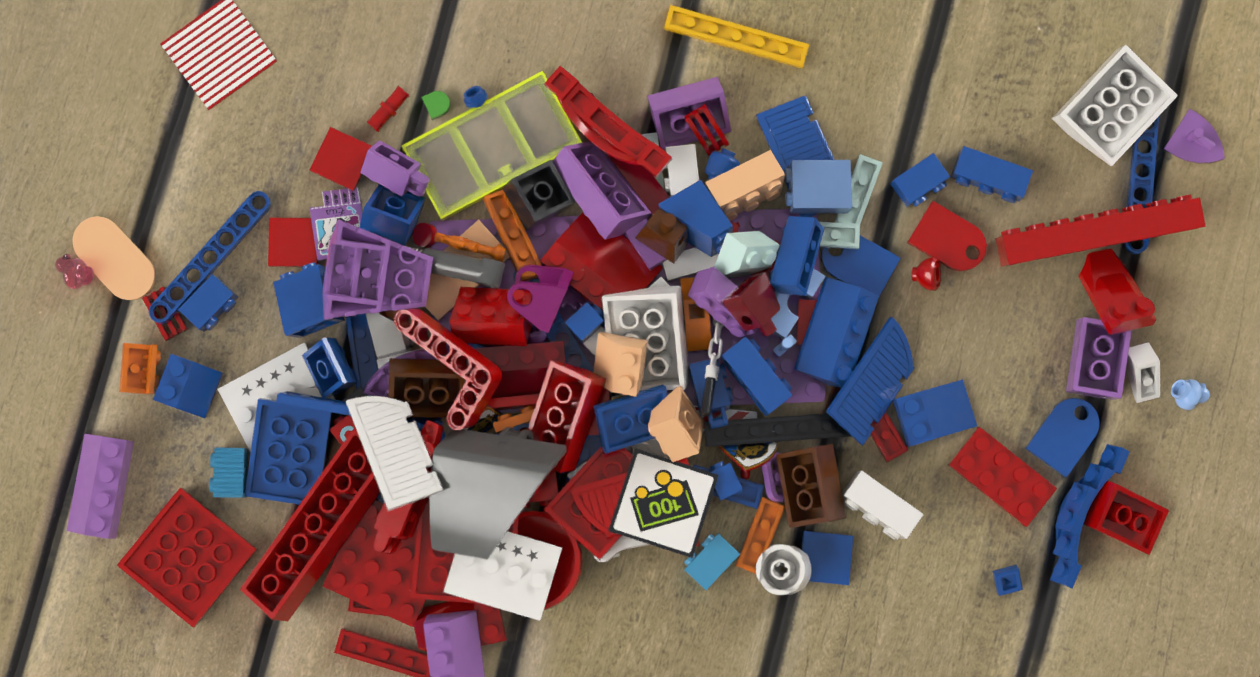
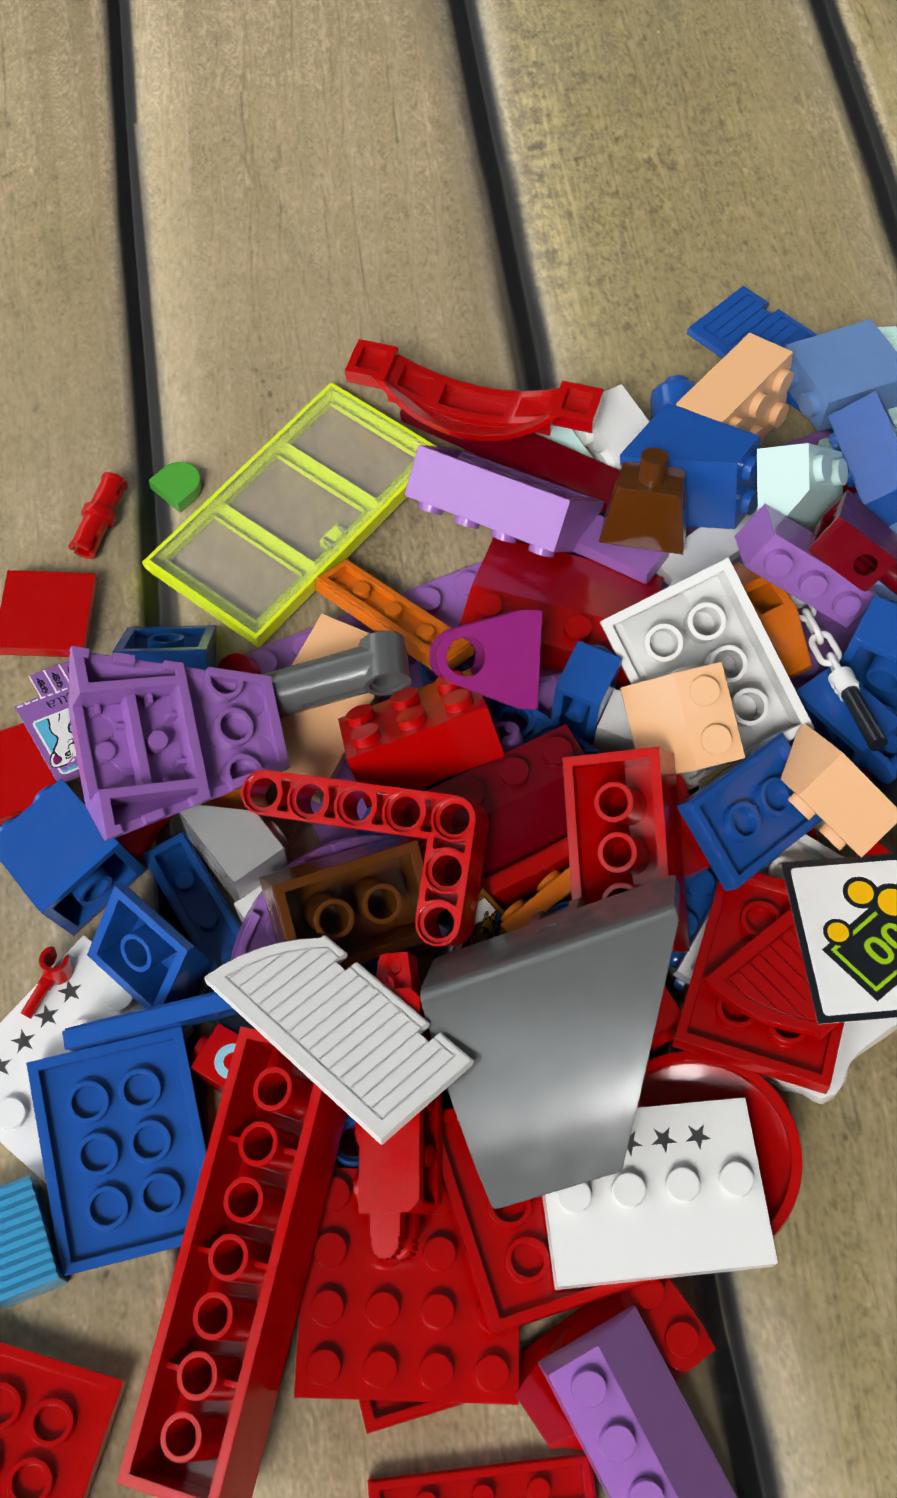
camera: 25 degrees left, 20 degrees down
medium lavender brick [360,140,429,196] -> none
orange piece [434,232,506,262] -> none
blue plate [464,86,488,108] -> none
black brick [502,160,575,231] -> none
medium lavender slope [647,77,731,150] -> none
yellow tile [664,5,810,69] -> none
red tile [684,104,730,156] -> none
none -> red hand [20,946,73,1019]

